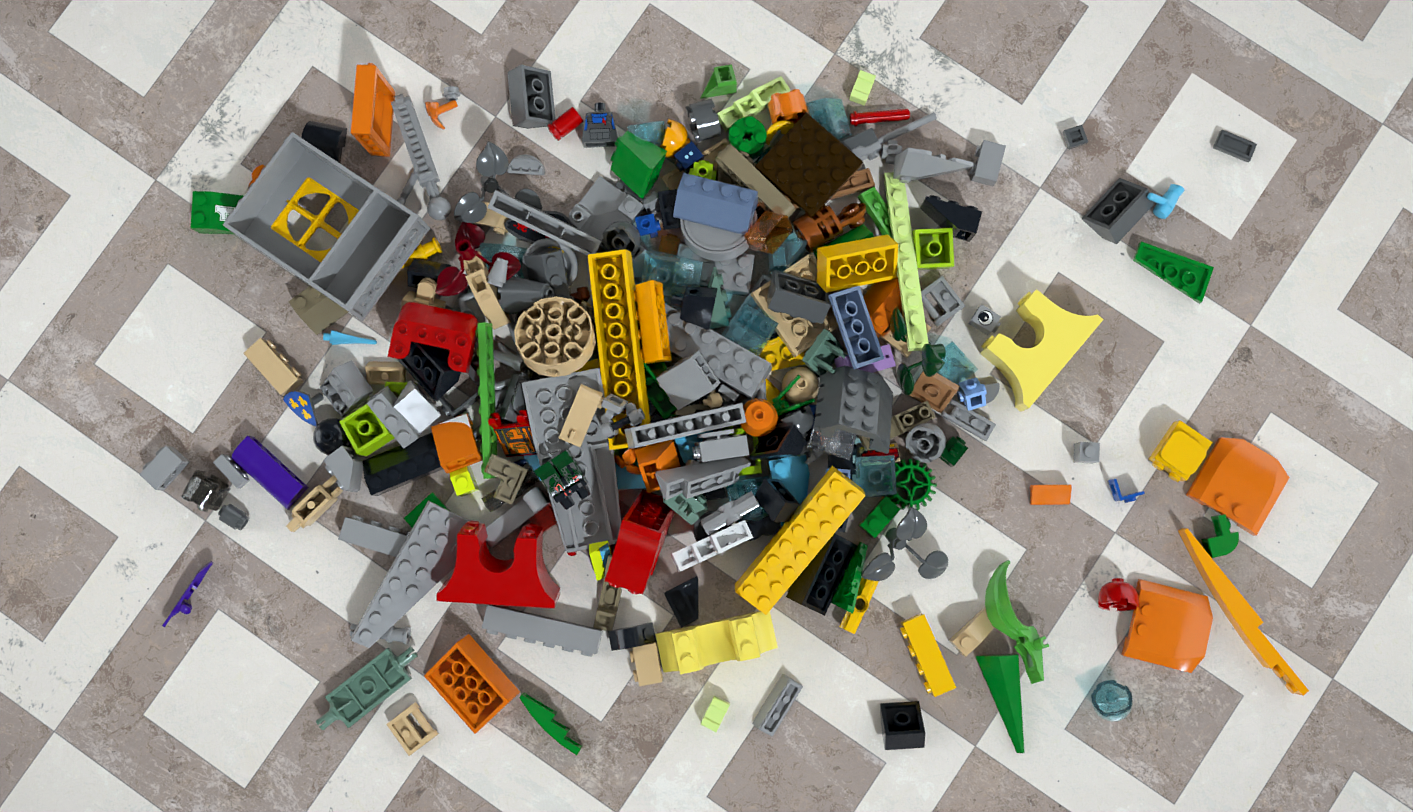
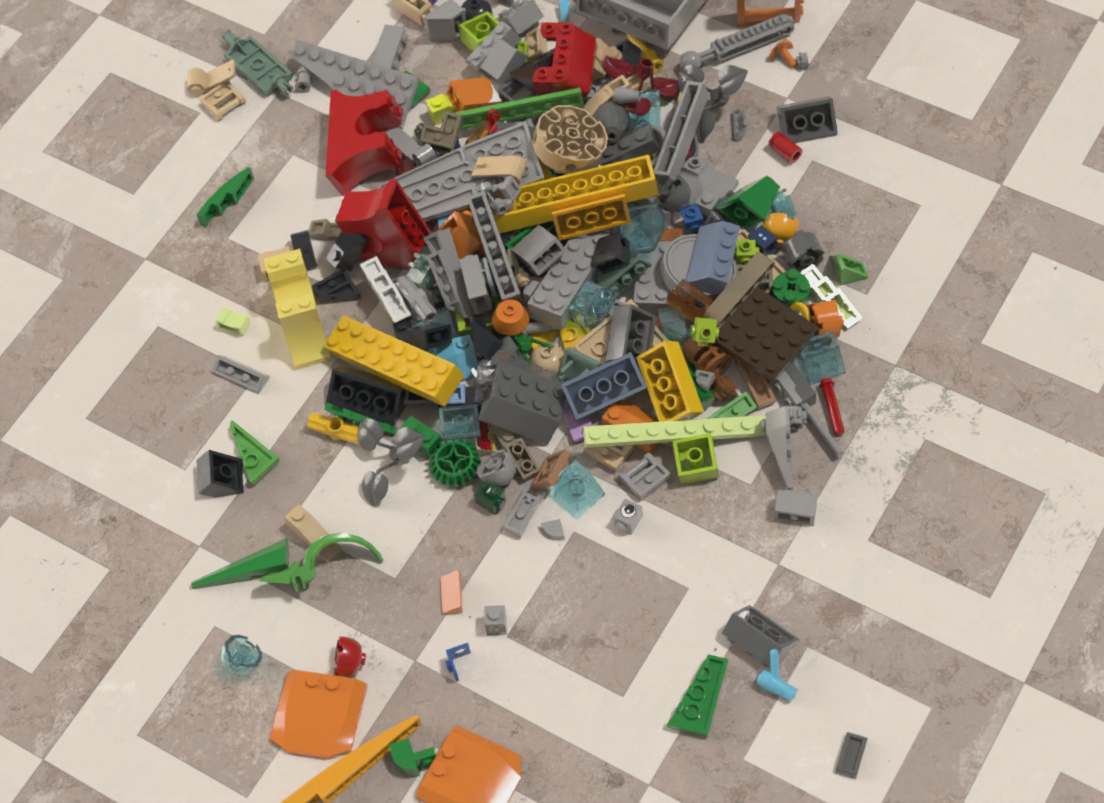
camera: 85 degrees right, 25 degrees down
black slope [362,433,443,496] -> none
light grey piece [397,170,418,206] -> none
orange slope [424,634,520,734] -> none
light grey brick [482,605,603,657] -> none
hips [534,449,591,510] -> none
torso [582,102,618,148] -> none
yellowish green piece [849,70,876,106] -> none
dark green plant [890,306,946,396] -> none
yellow brick [899,613,956,697] -> none
black slope [920,195,982,242] -> none
light blue brick [957,377,987,411] -> none
light yellow piece [980,289,1104,412] -> none
dark grey plate [1062,125,1088,150] -> none
yellow brick [1148,420,1213,482] -> none
none -> tan door [187,59,235,95]
none -> bright green wing [230,420,279,486]
none -> black slope [326,232,369,272]
none -> lime brick [690,317,719,346]
none -> light grey tile [695,369,715,391]

